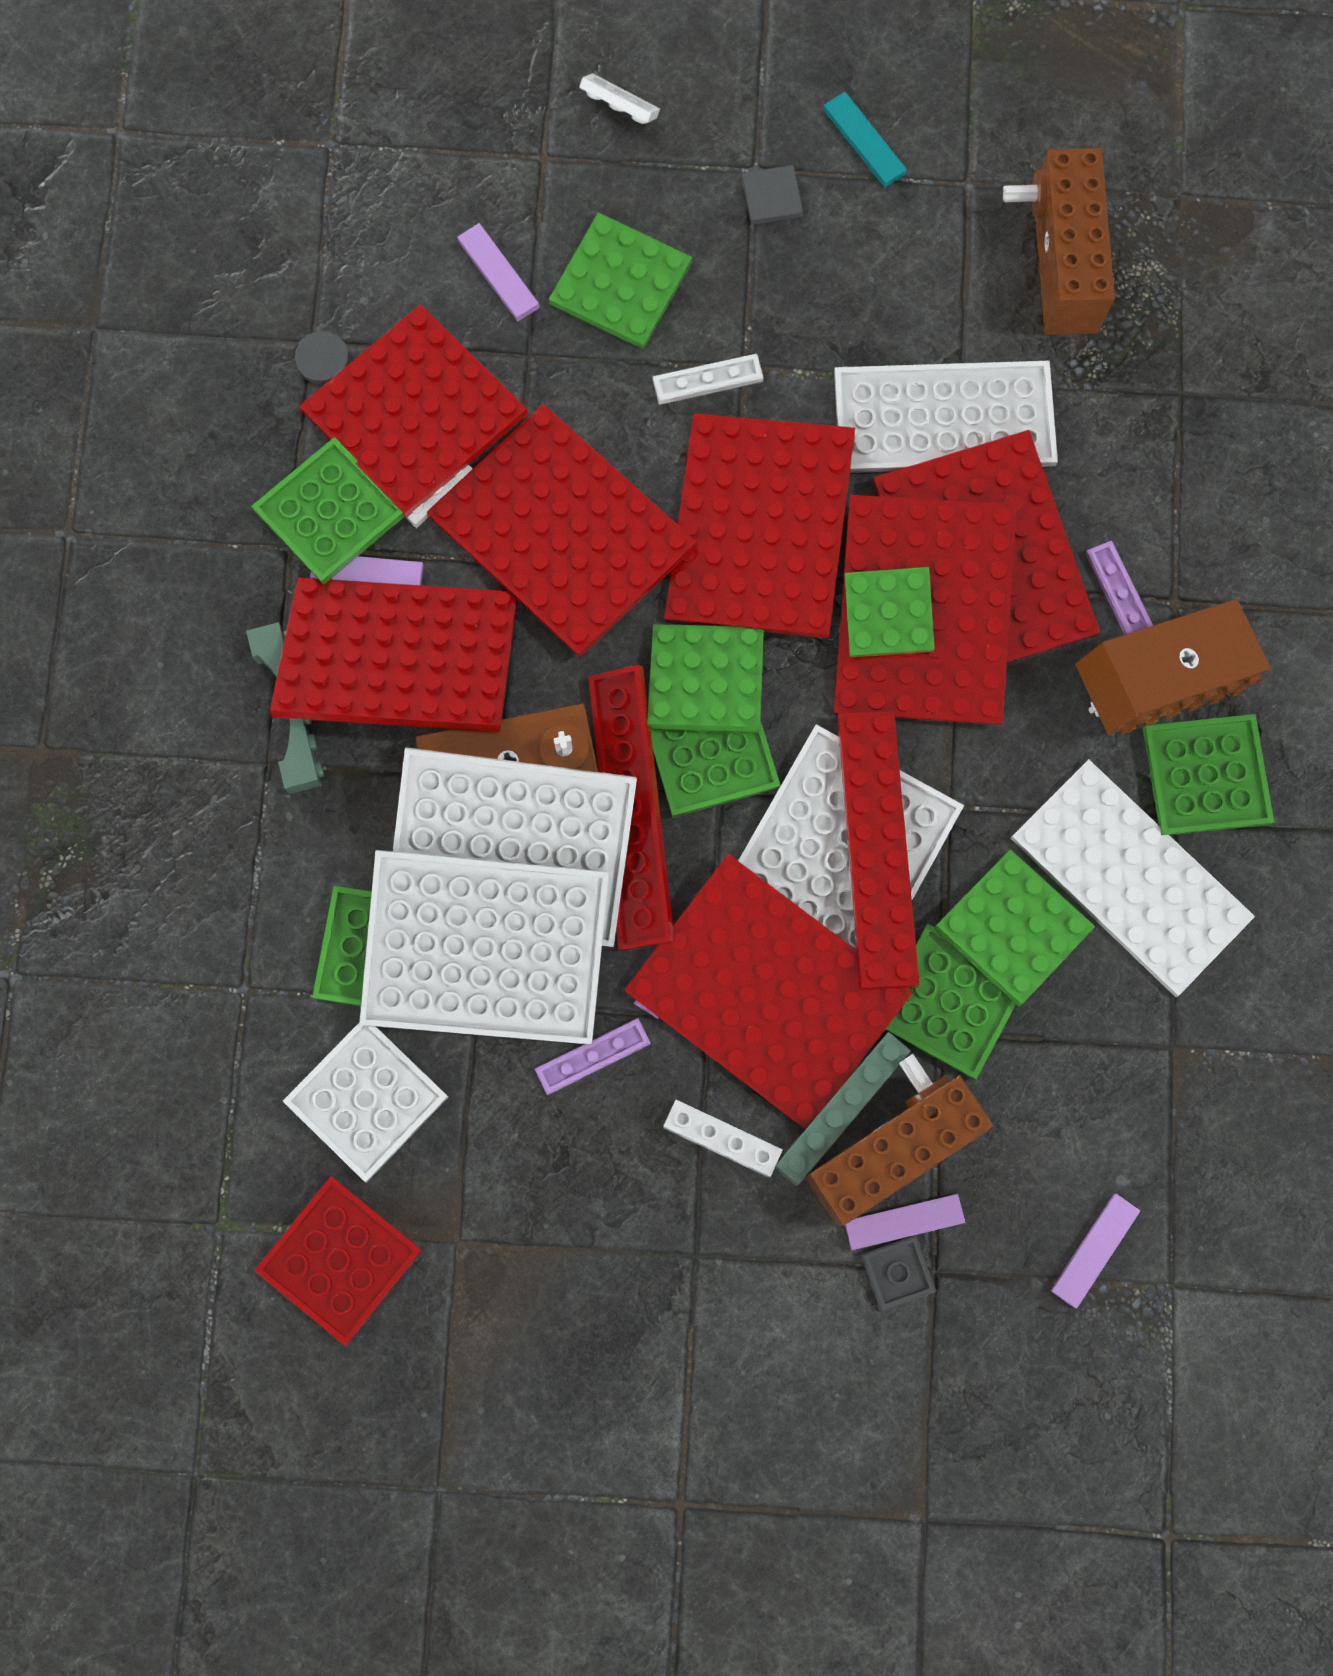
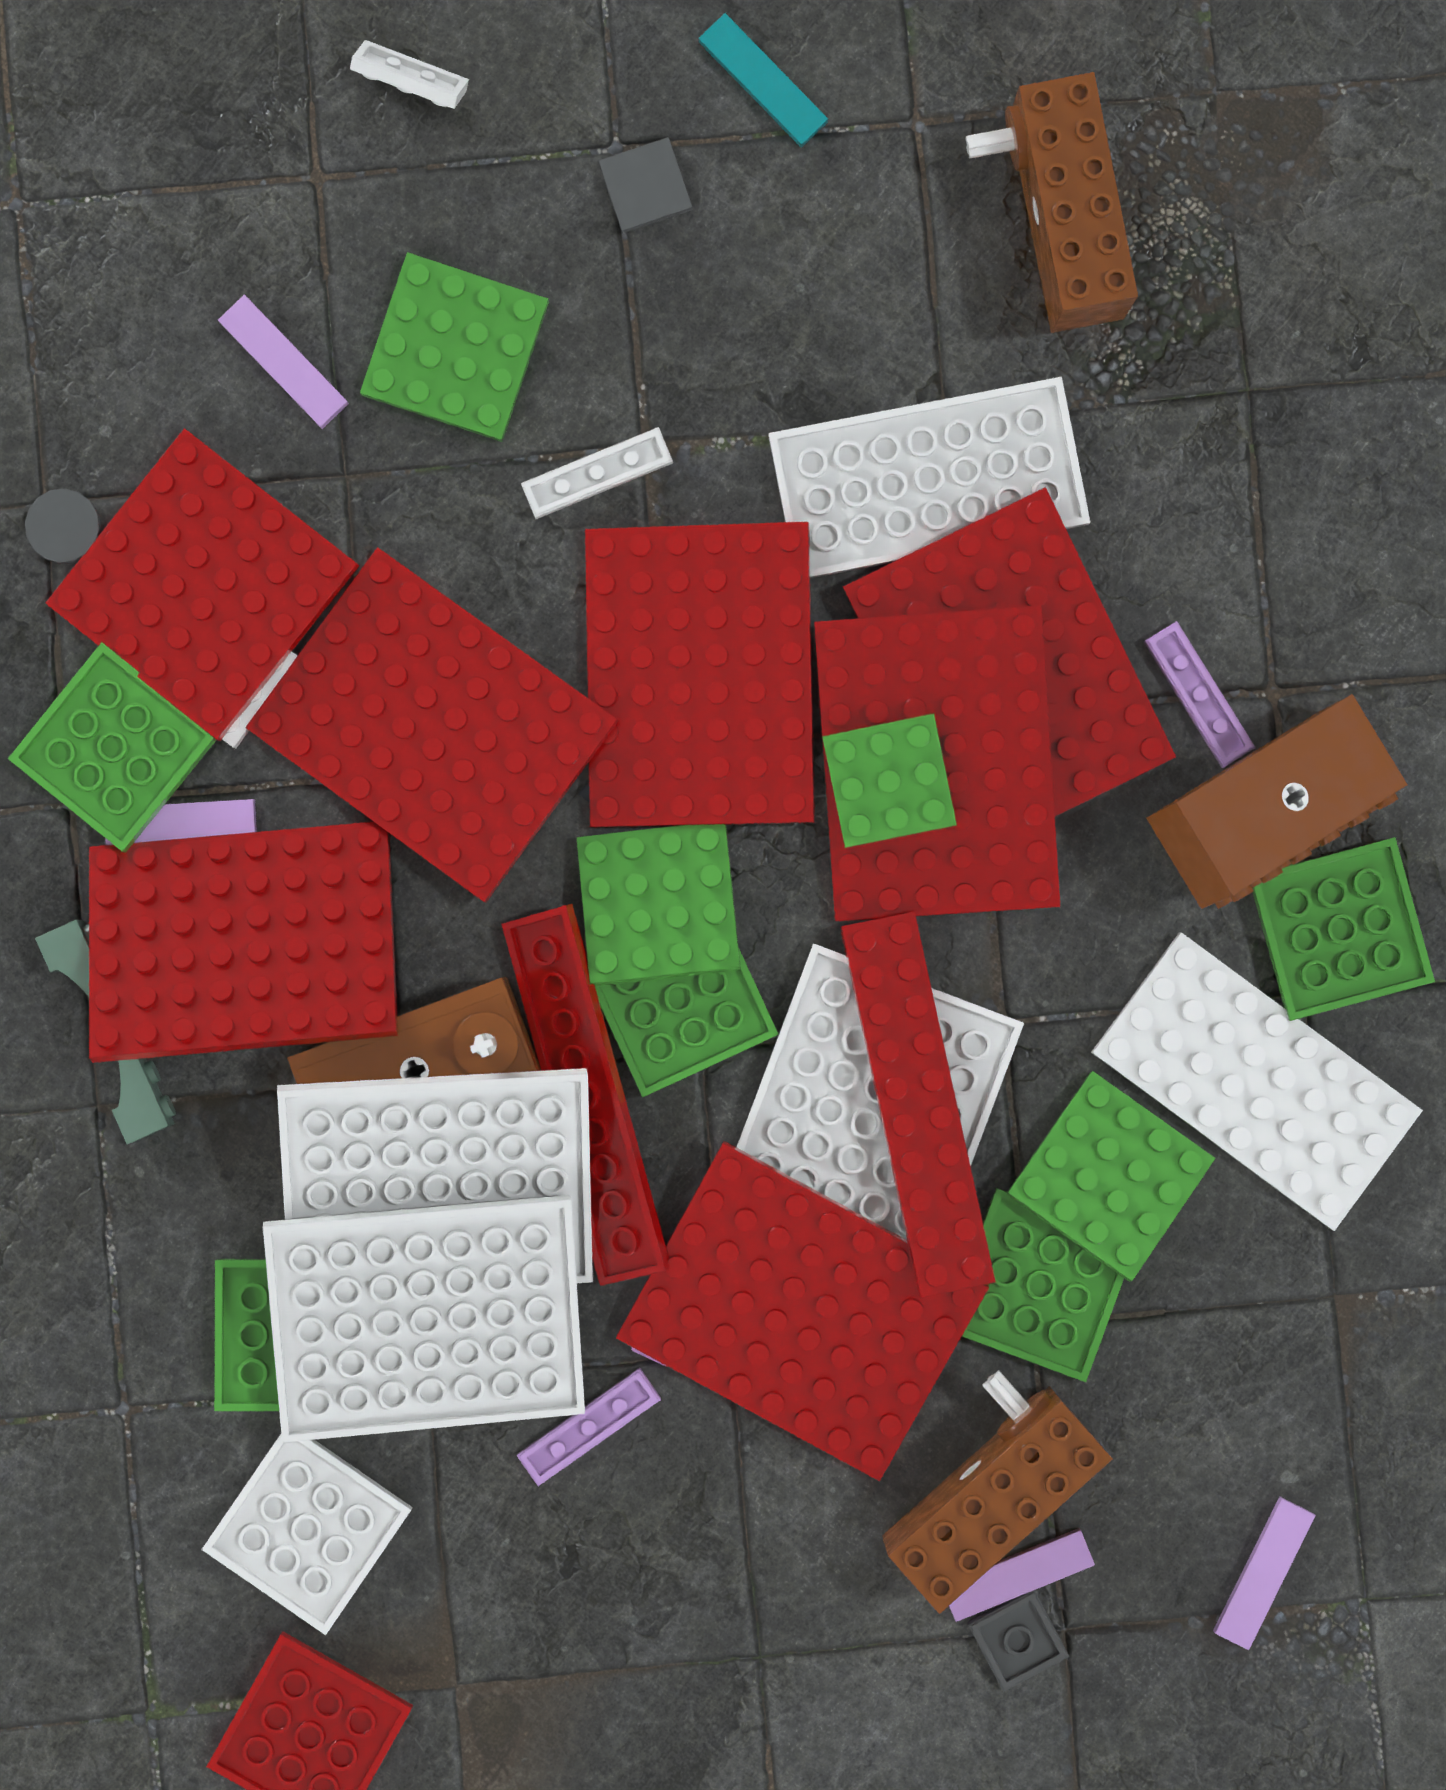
camera: 10 degrees left, 10 degrees up
white brick [663,1100,782,1178] -> none
sand green arch [775,1032,911,1186] -> none

